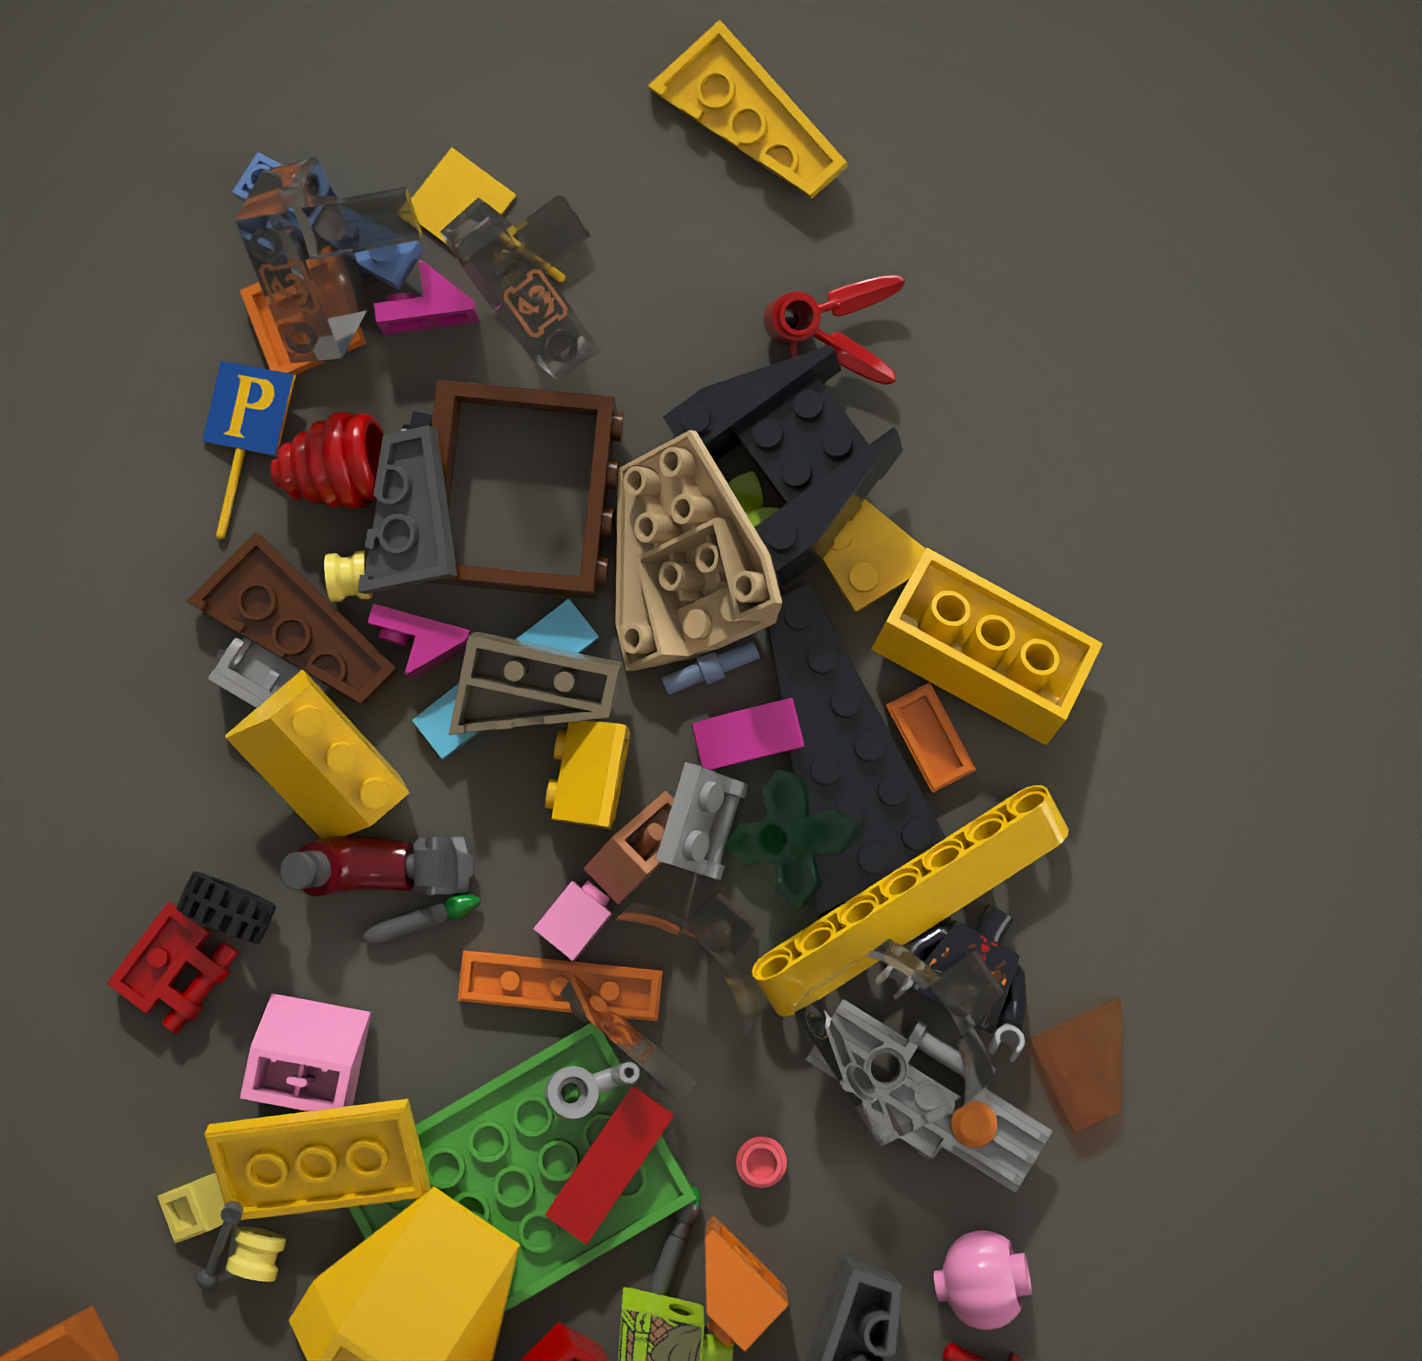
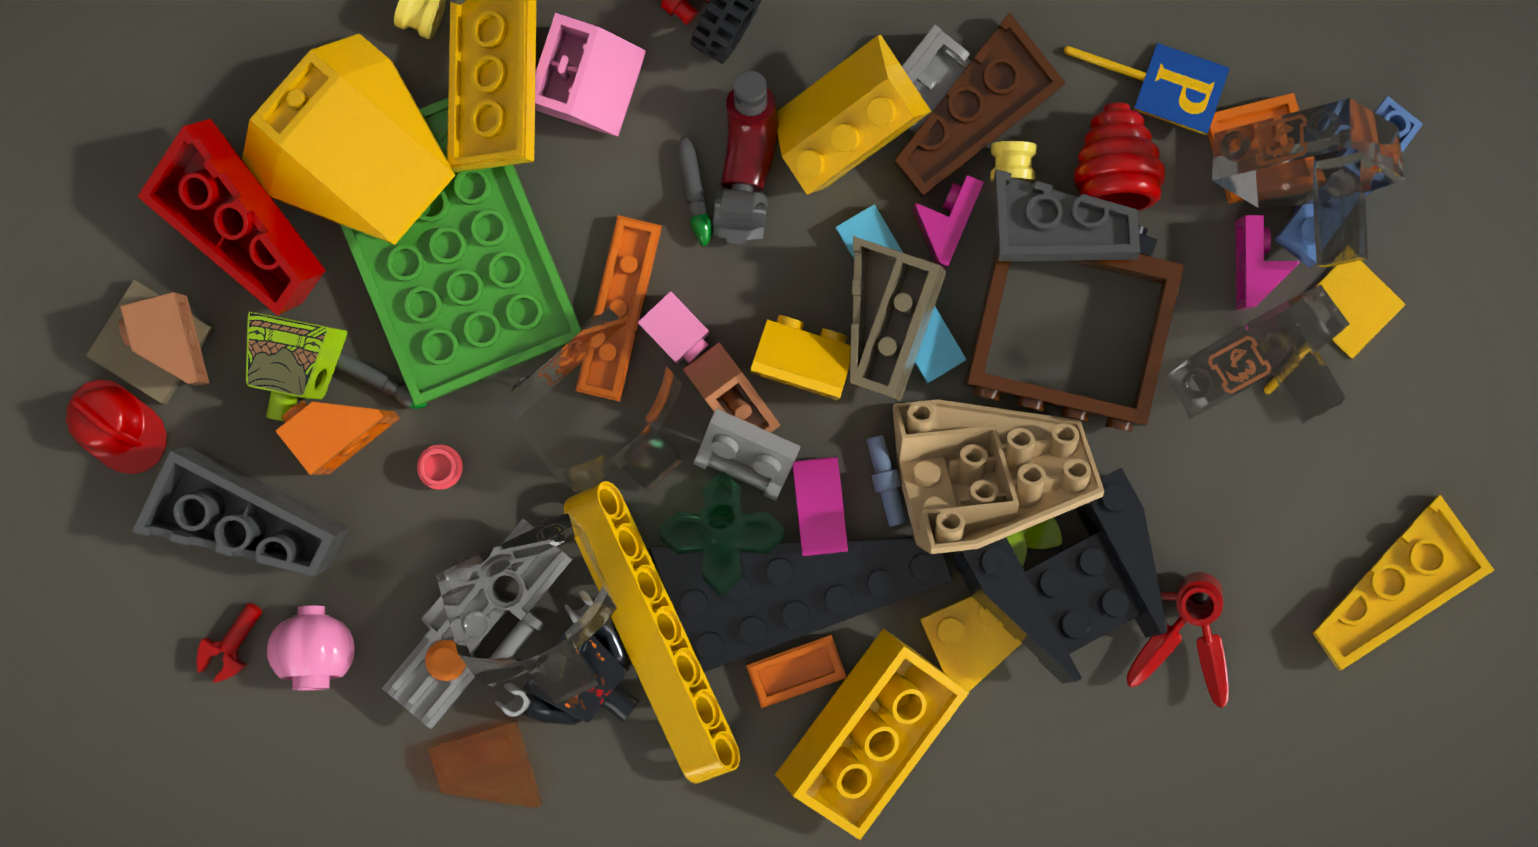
camera: 95 degrees right, 5 degrees up
light grey plate [544,1062,639,1119] -> none
red tile [545,1085,675,1245] -> none

